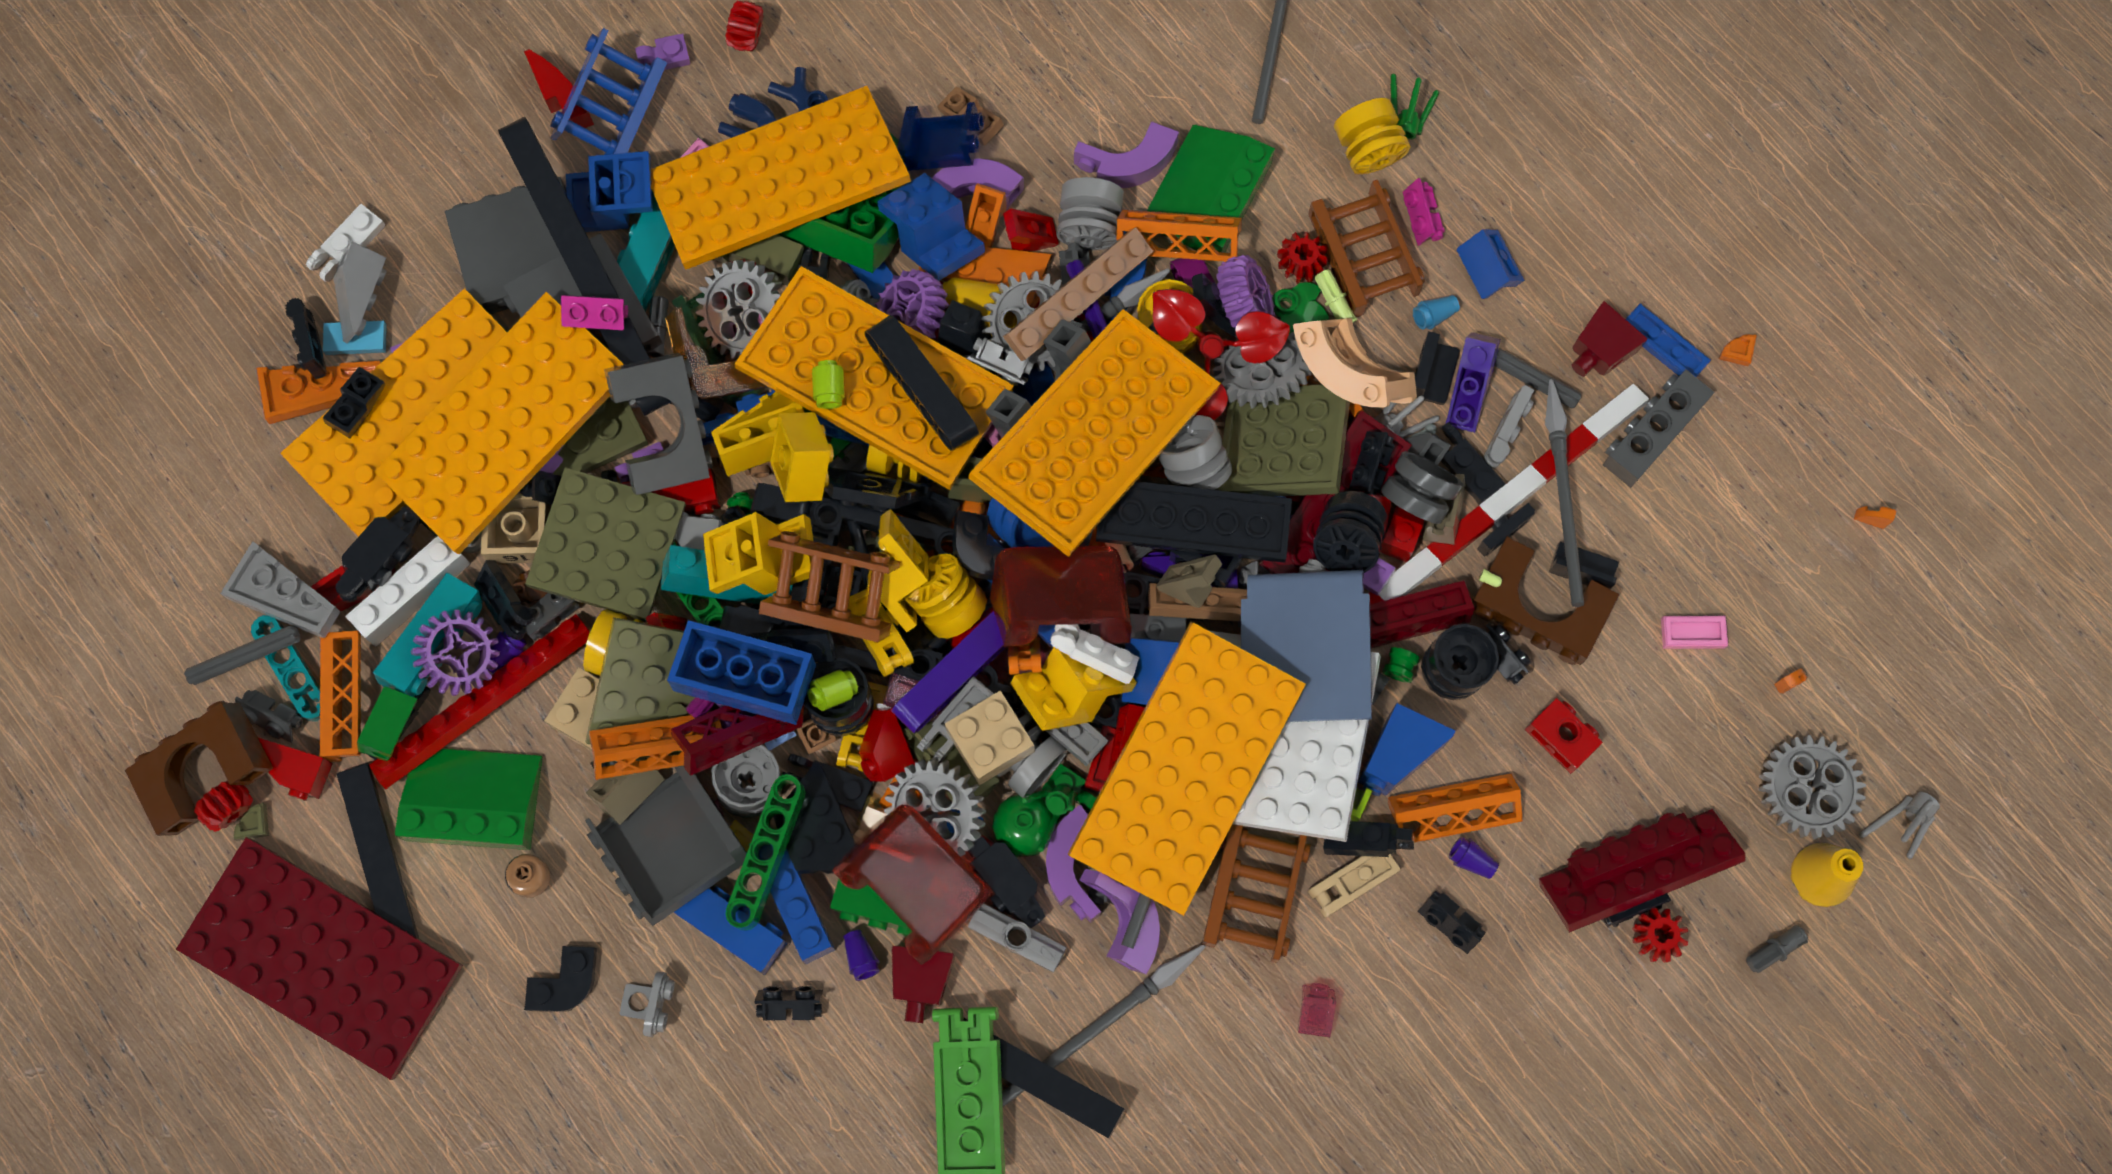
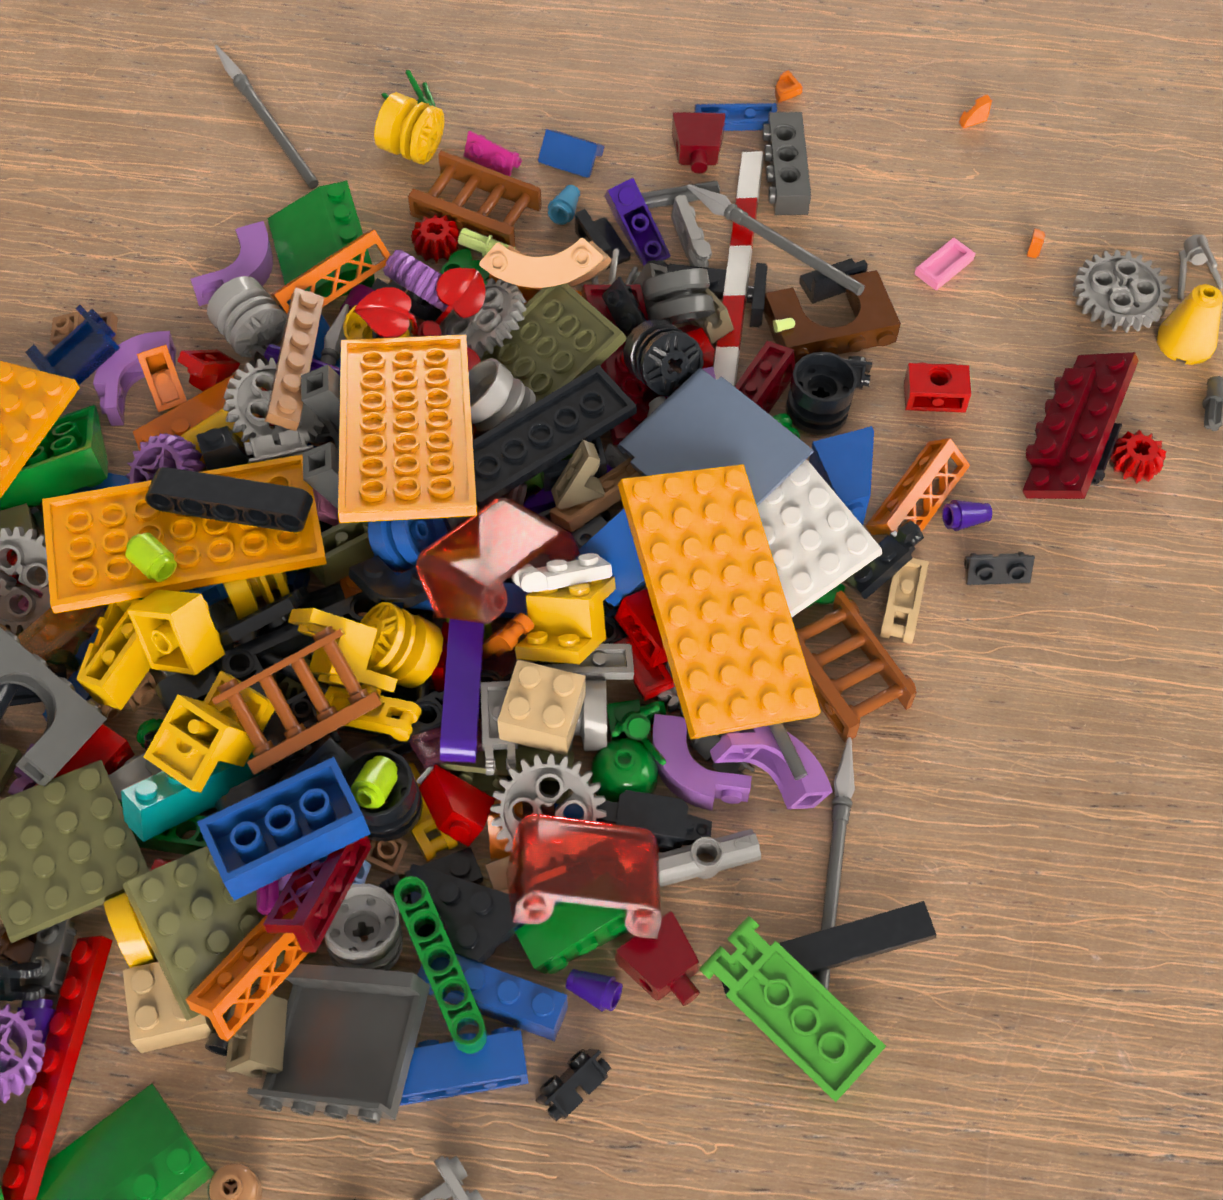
camera: 45 degrees left, 15 degrees down
blue bracket [877,173,985,281] -> none
clear pink bracket [1297,983,1336,1038] -> none

